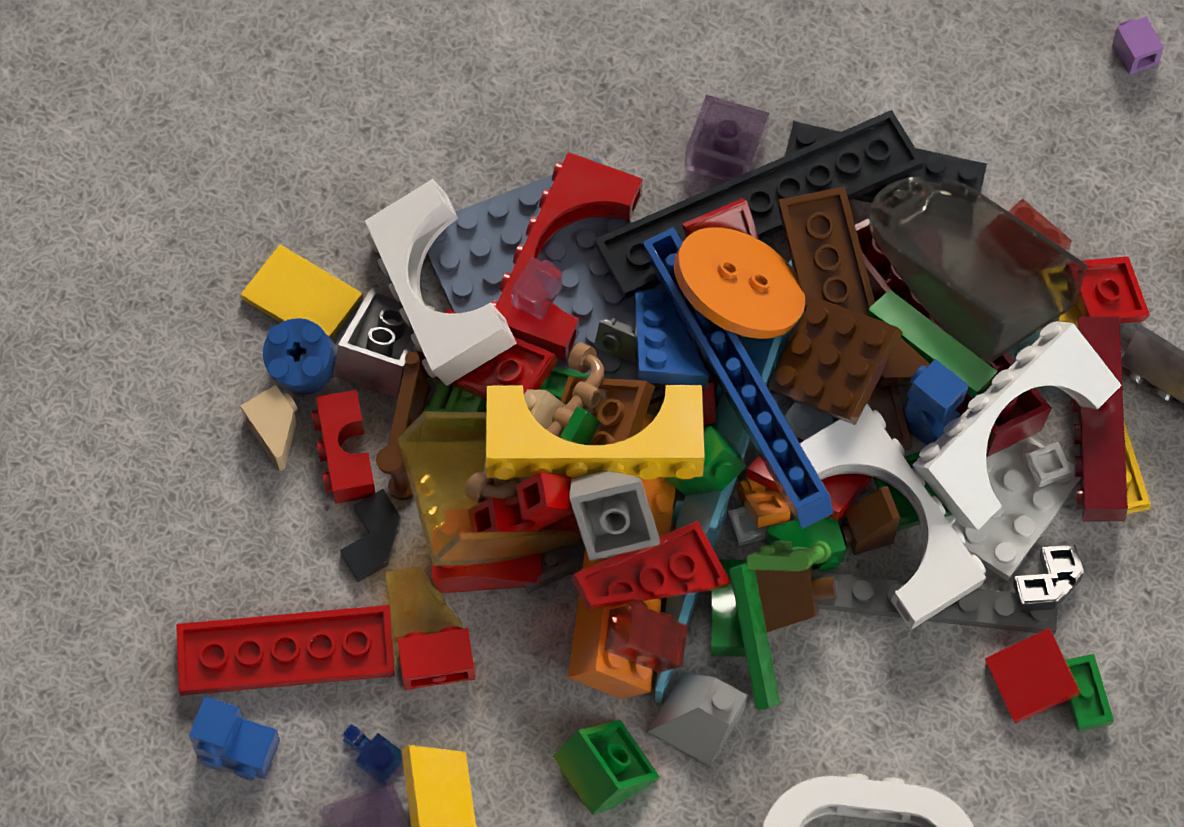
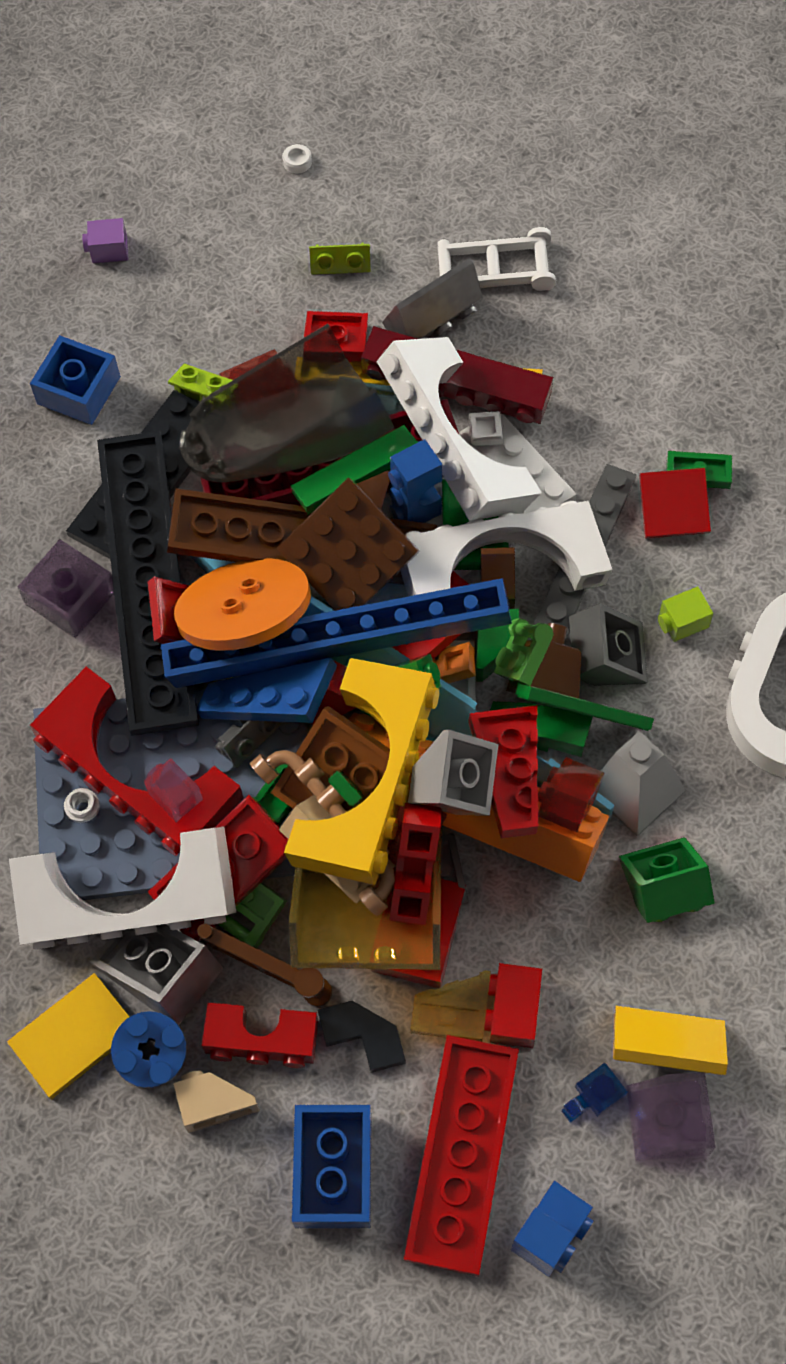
camera: 70 degrees left, 0 degrees up
tile [1013,545,1084,612] -> none
none -> blue brick [30,335,121,425]
none -> white plate [64,788,100,823]
none -> lime hinge [168,363,238,410]
none -> blue brick [292,1105,372,1228]
none -> dark grey slope [569,603,648,686]
none -> lime brick [658,586,714,642]

